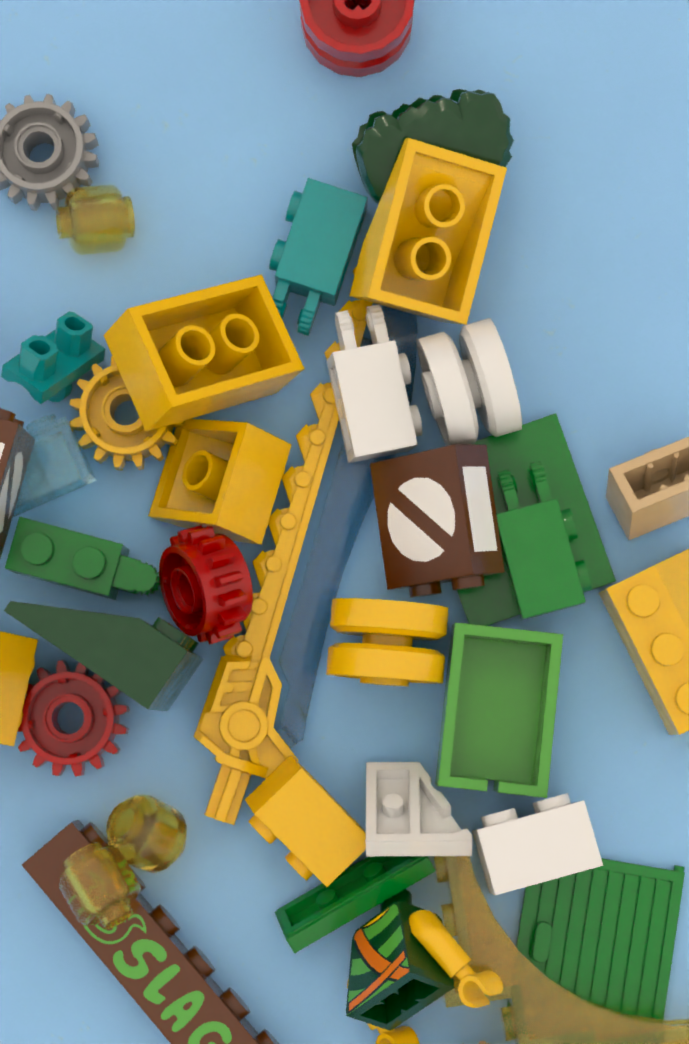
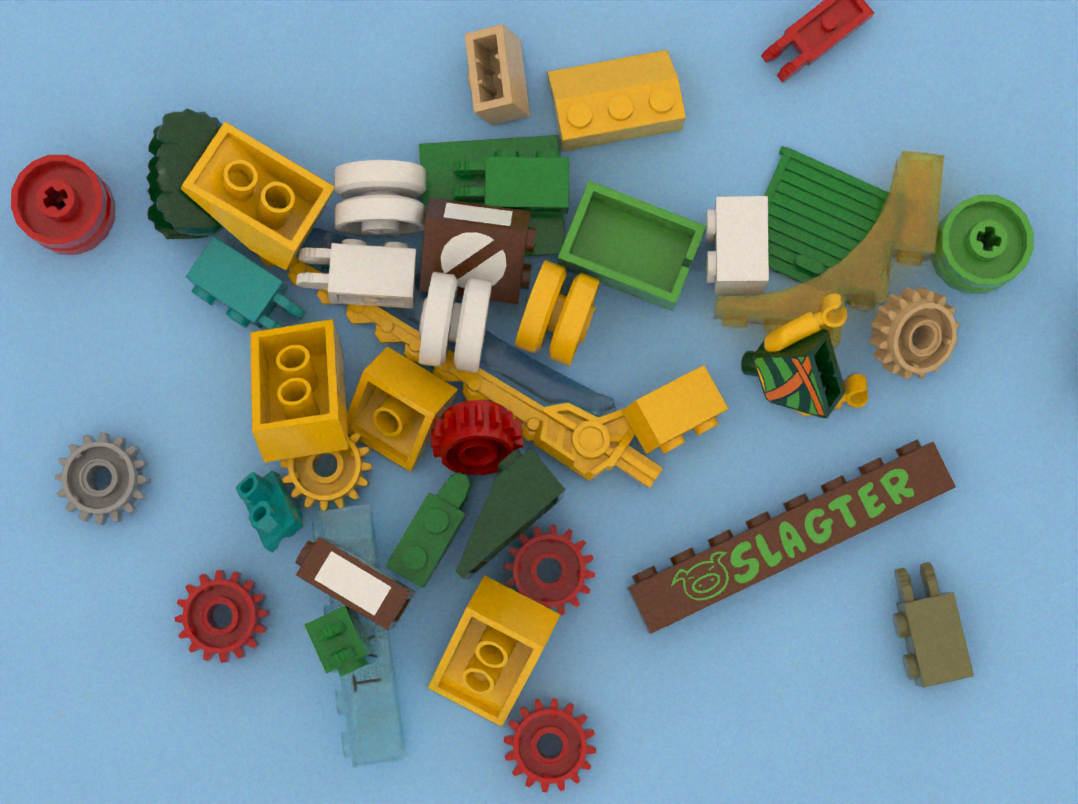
camera: 75 degrees left, 0 degrees up
clear yellow head [56,185,135,255] -> none
clear yellow head [58,842,141,929] -> none
clear yellow head [106,794,187,873] -> none
green tile [275,856,436,953] -> none
white wing [365,762,472,857] -> none
none -> white wheel [419,272,492,373]

